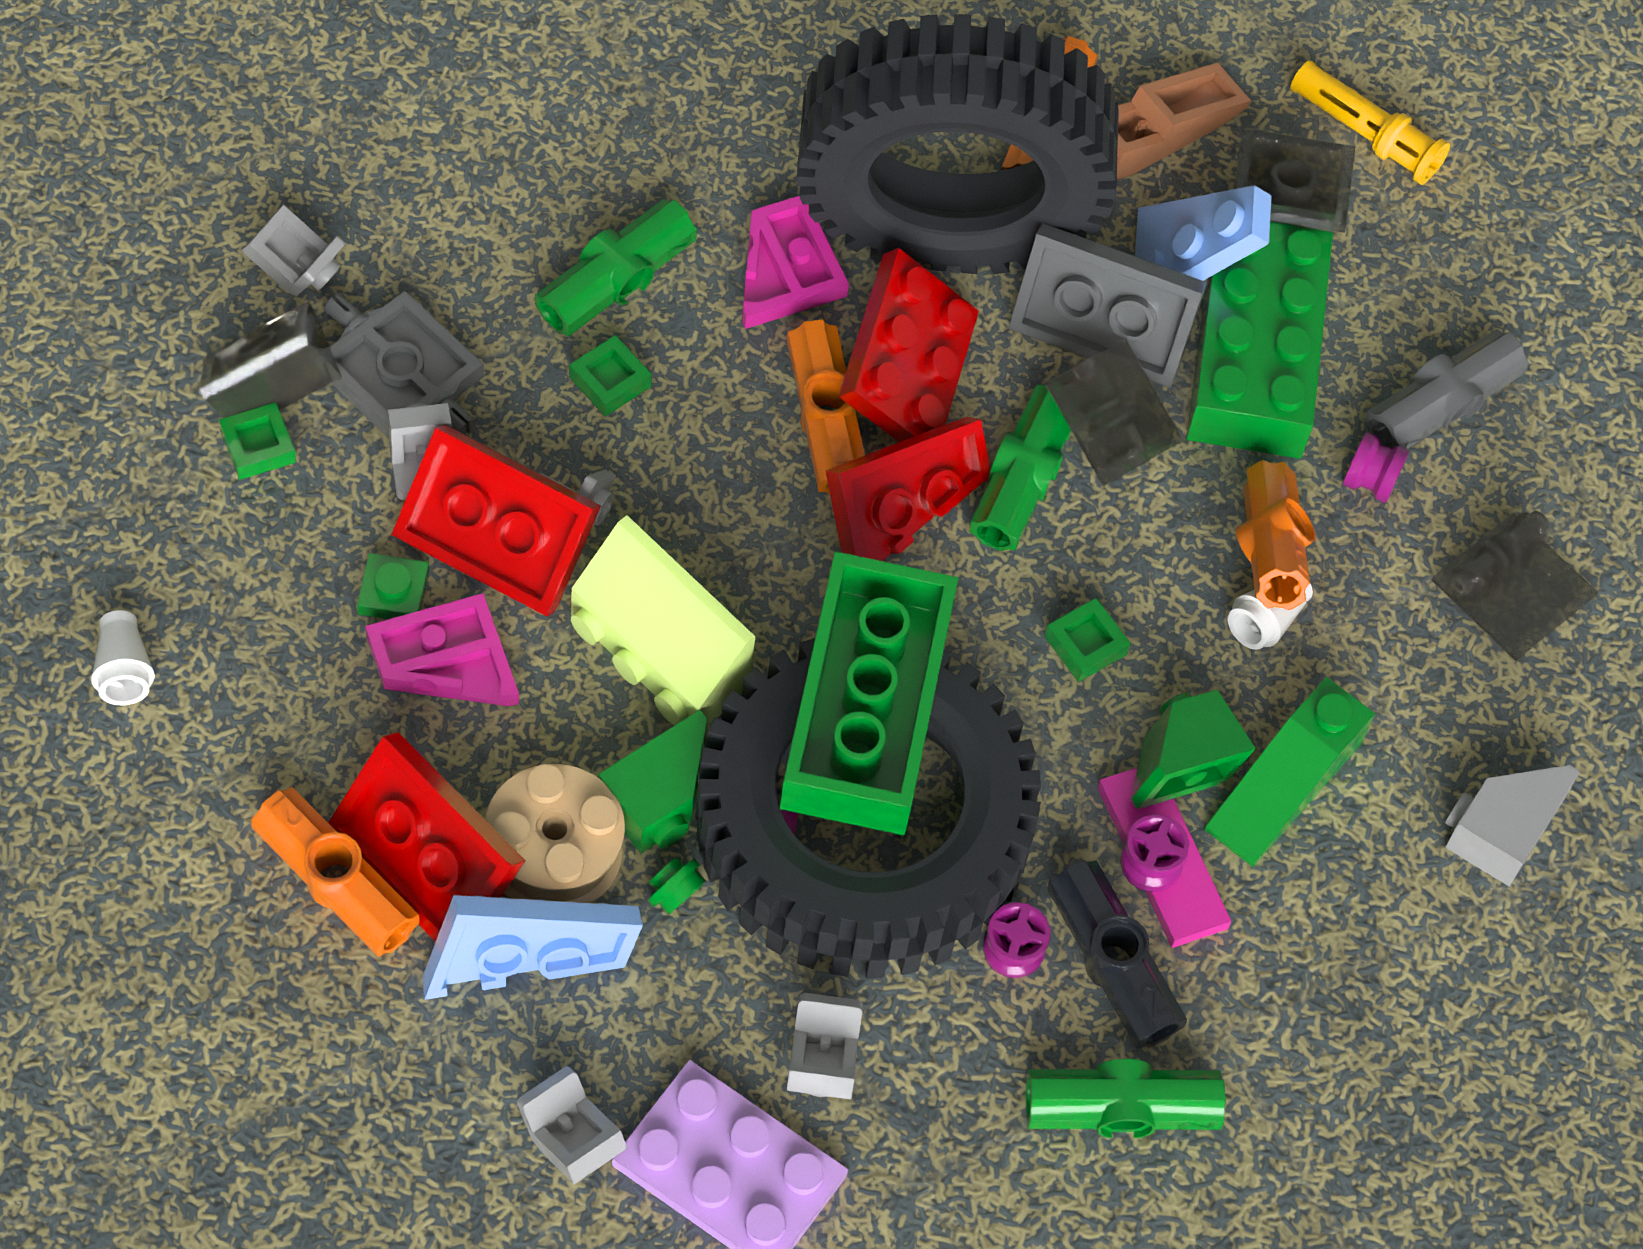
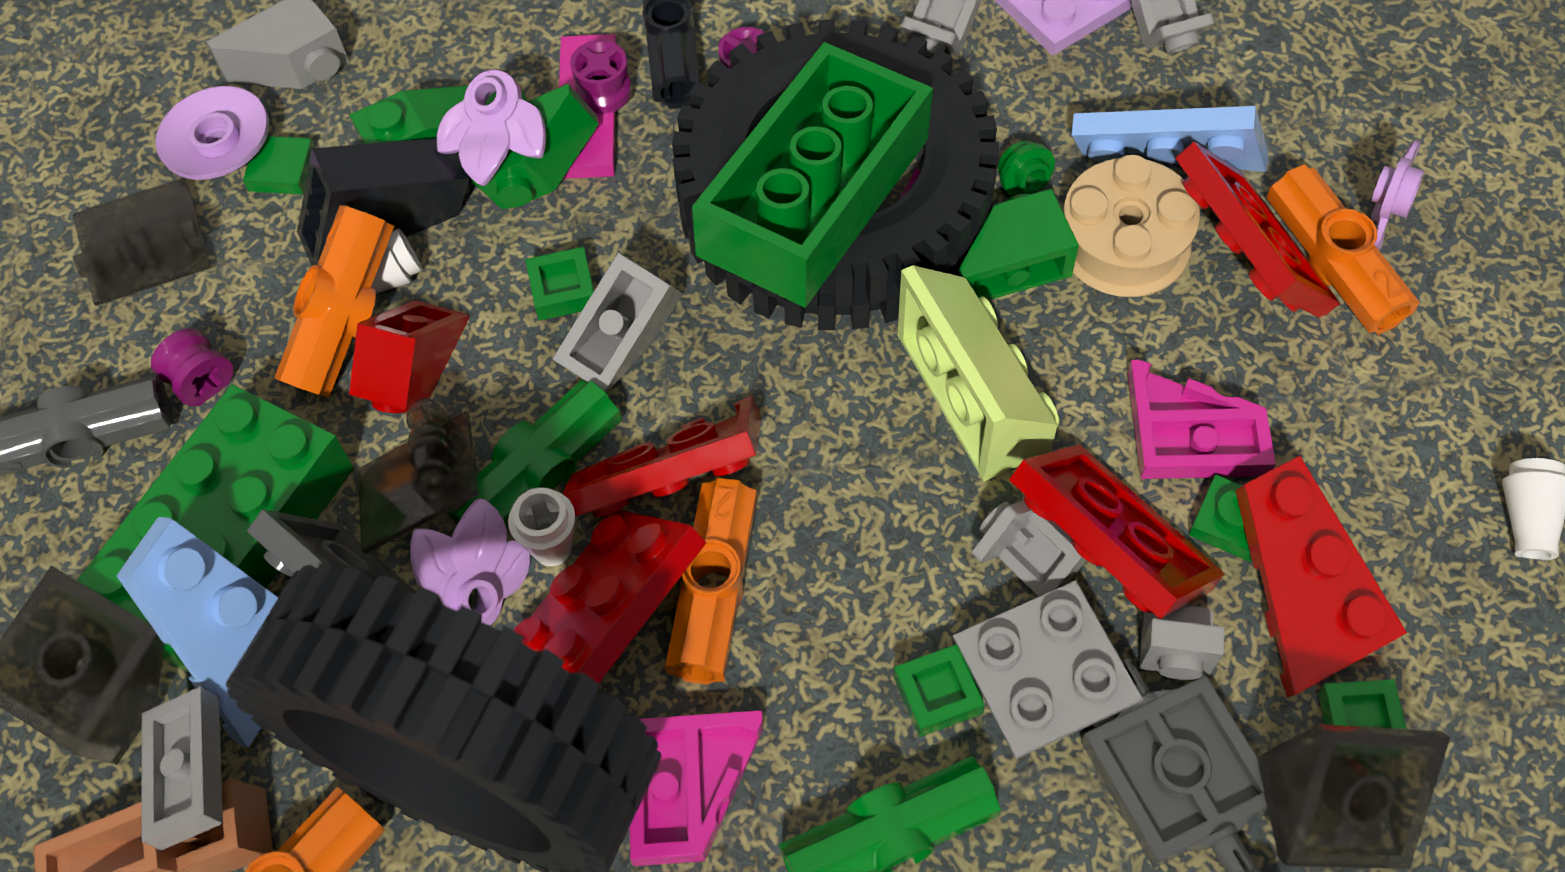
camera: 150 degrees left, 0 degrees up
none -> light grey plate [141,686,223,851]
none -> lavender dish [156,86,269,180]
none -> green tile [243,136,315,195]
none -> black slope [297,138,471,266]
none -> red slope [349,300,470,413]
none -> lavender plate [411,499,530,626]
none -> lavender plate [437,70,546,186]
none -> white cone [508,488,575,566]
none -> light grey slope [553,253,683,393]
none -> light grey hinge [953,580,1143,759]
none -> red wing [1235,456,1407,698]
none -> lavender plate [1371,139,1424,250]

